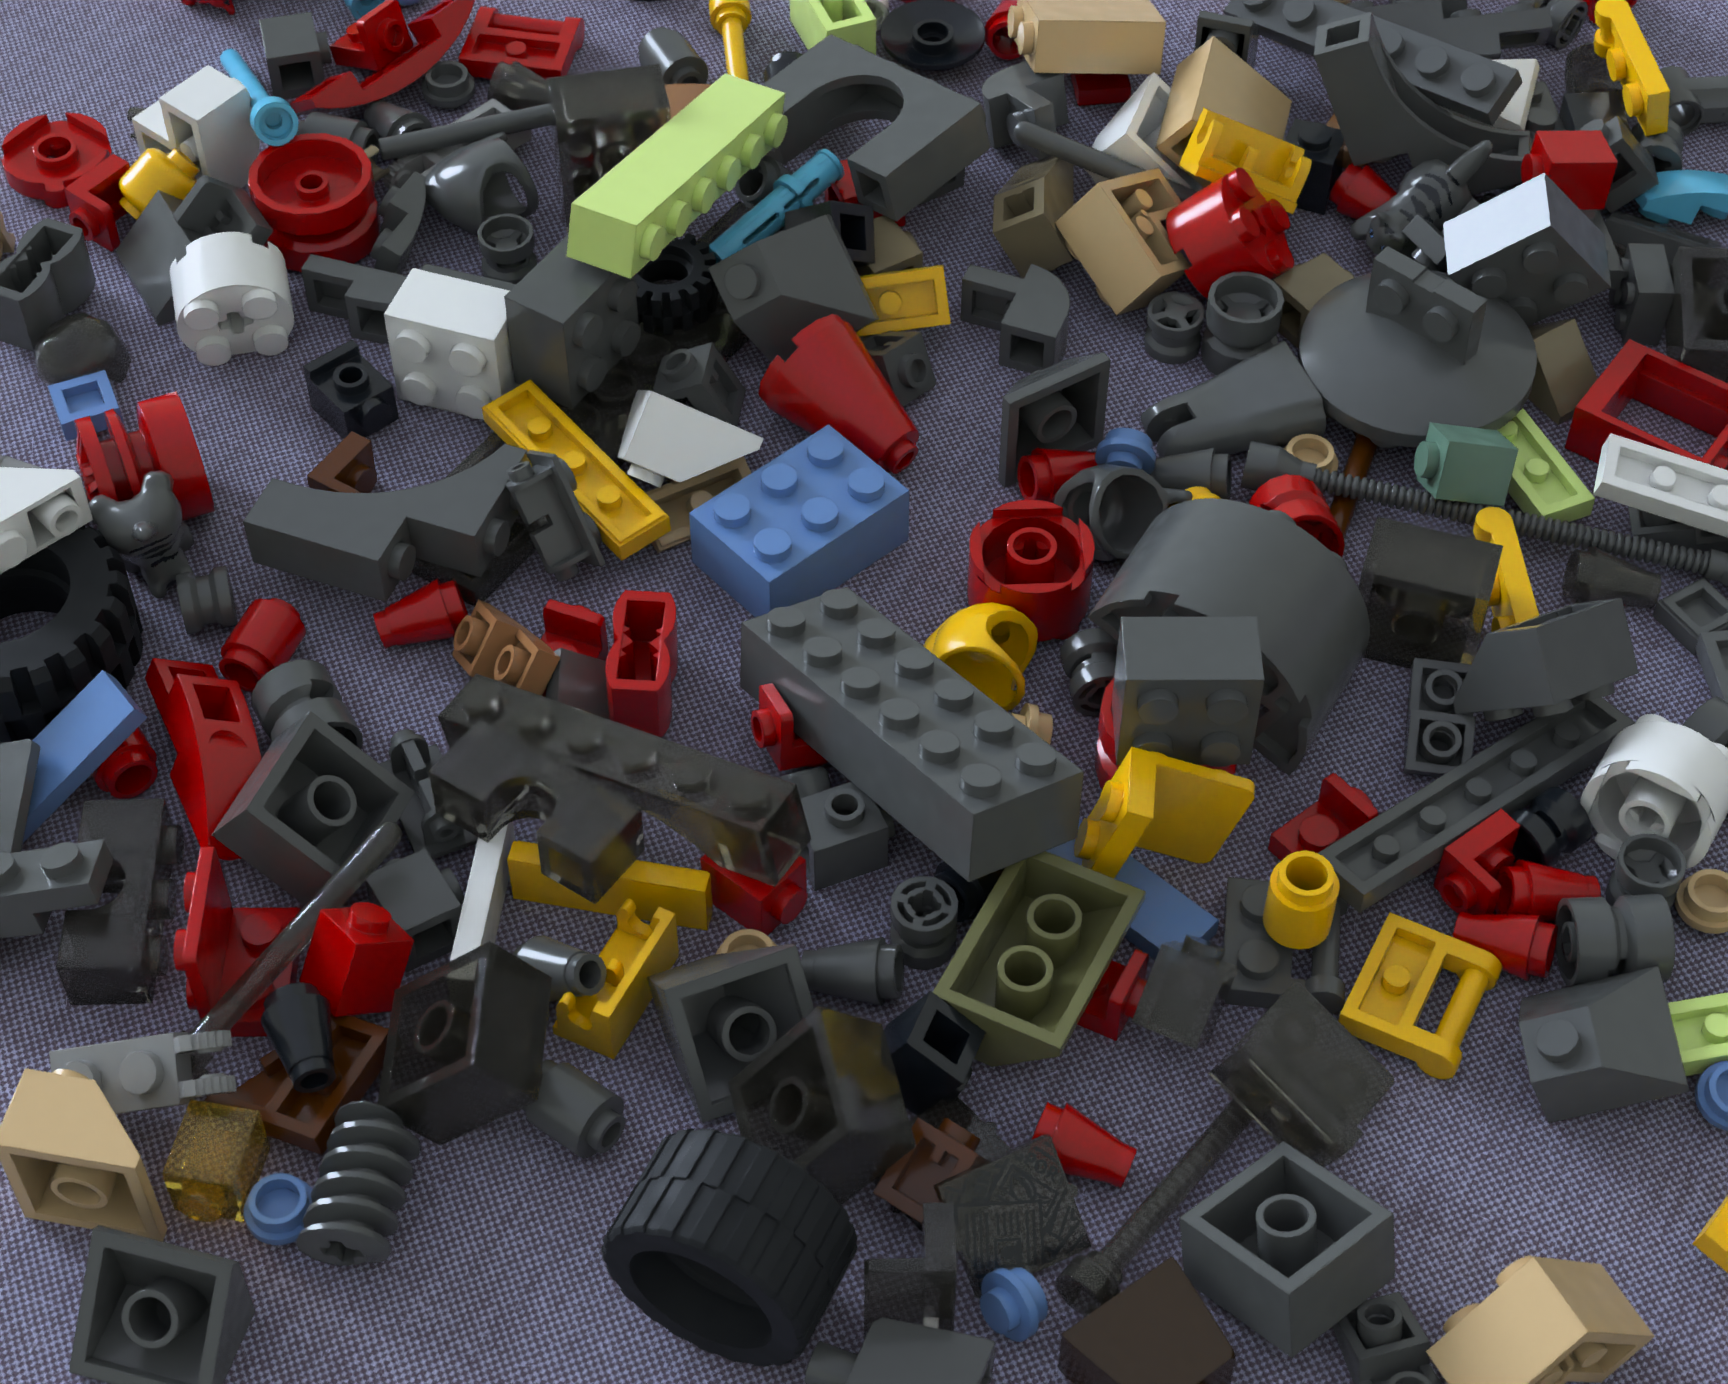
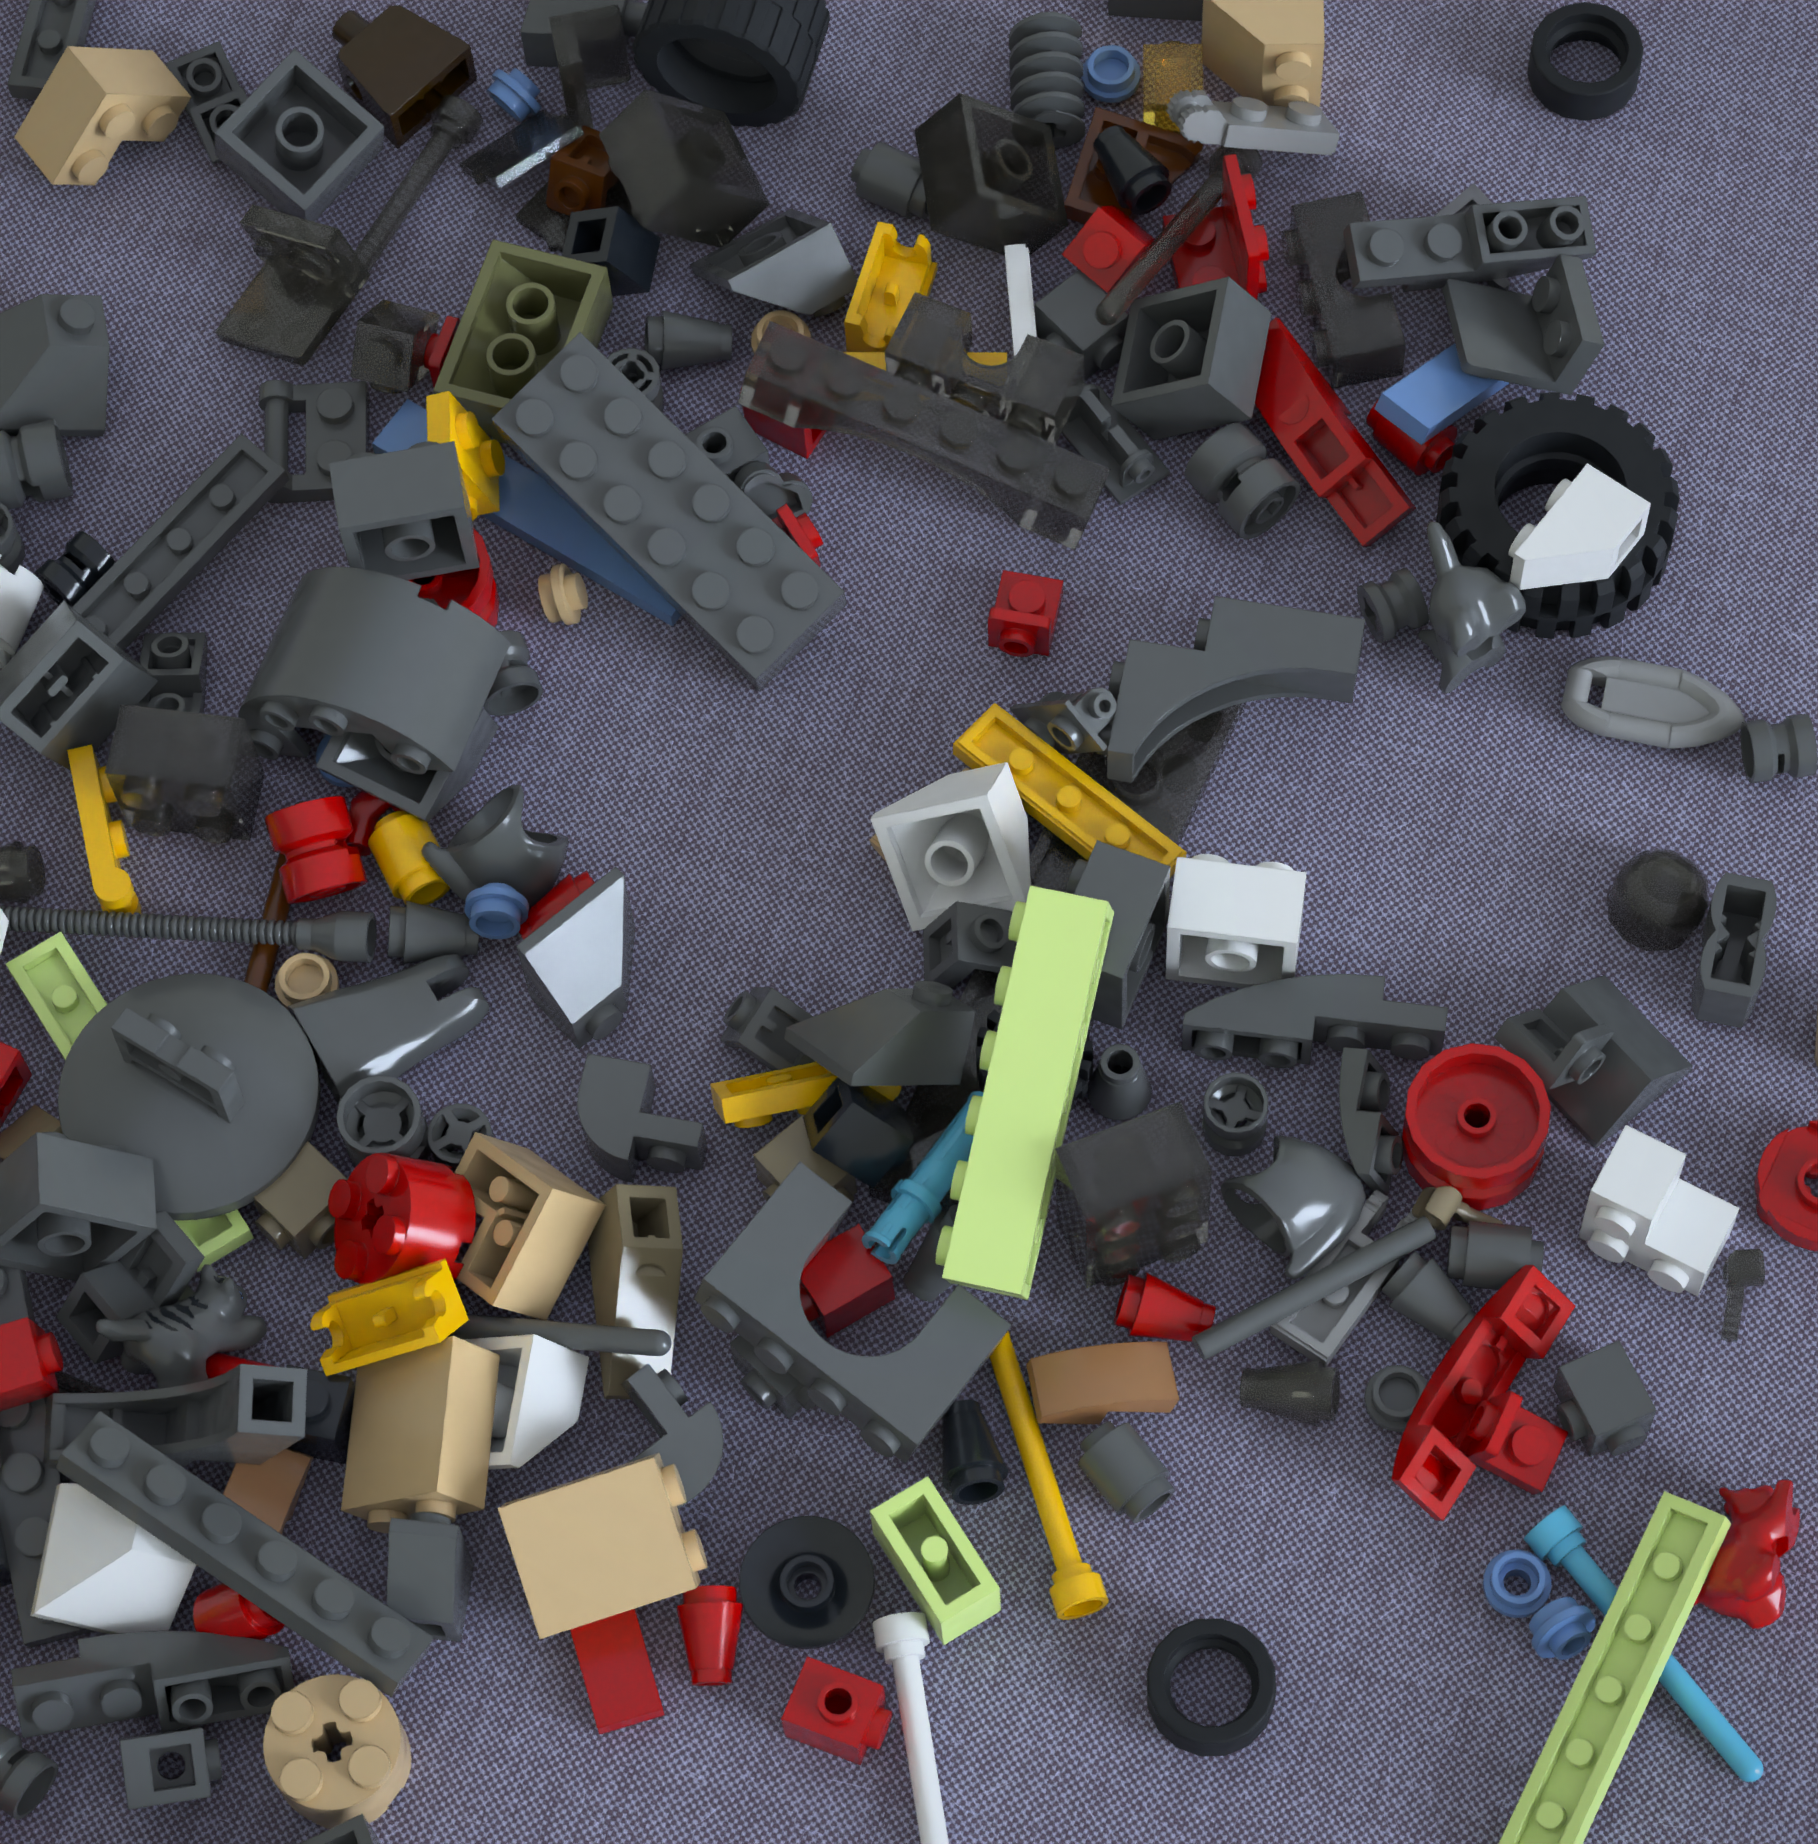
camera: 175 degrees right, 15 degrees up
medium blue plate [48,370,124,441] -> none
red bracket [64,154,130,252] -> none
red wheel [74,391,215,521] -> none
yellow head [119,148,200,220] -> none
white brick [170,232,294,366] -> none
red brick [219,598,306,692] -> none
medium azure piece [220,49,299,146] -> none
black brick [303,340,399,439] -> none
reddish brown bracket [307,431,377,493] -> none
red cone [373,578,468,648] -> none
medium nougat slope [452,599,561,714] -> none
red plate [458,6,585,87] -> none
dark grey cone [508,935,607,1004] -> none
dark grey tile [544,648,610,728] -> none
red brick [605,590,679,740] -> none
medium blue brick [689,424,910,617] -> none
red cone [758,314,919,474] -> none
yellow piece [923,602,1038,711] -> none
red brick [967,500,1095,642] -> none
red cone [1025,1102,1137,1189] -> none
yellow brick [1263,851,1340,949] -> none
red bracket [1268,773,1379,861] -> none
yellow plate [1337,912,1502,1080] -> none
sand green brick [1414,422,1518,507] -> none
red bracket [1433,808,1520,914] -> none
red cone [1453,911,1558,981] -> none
red cone [1495,860,1601,922] -> none

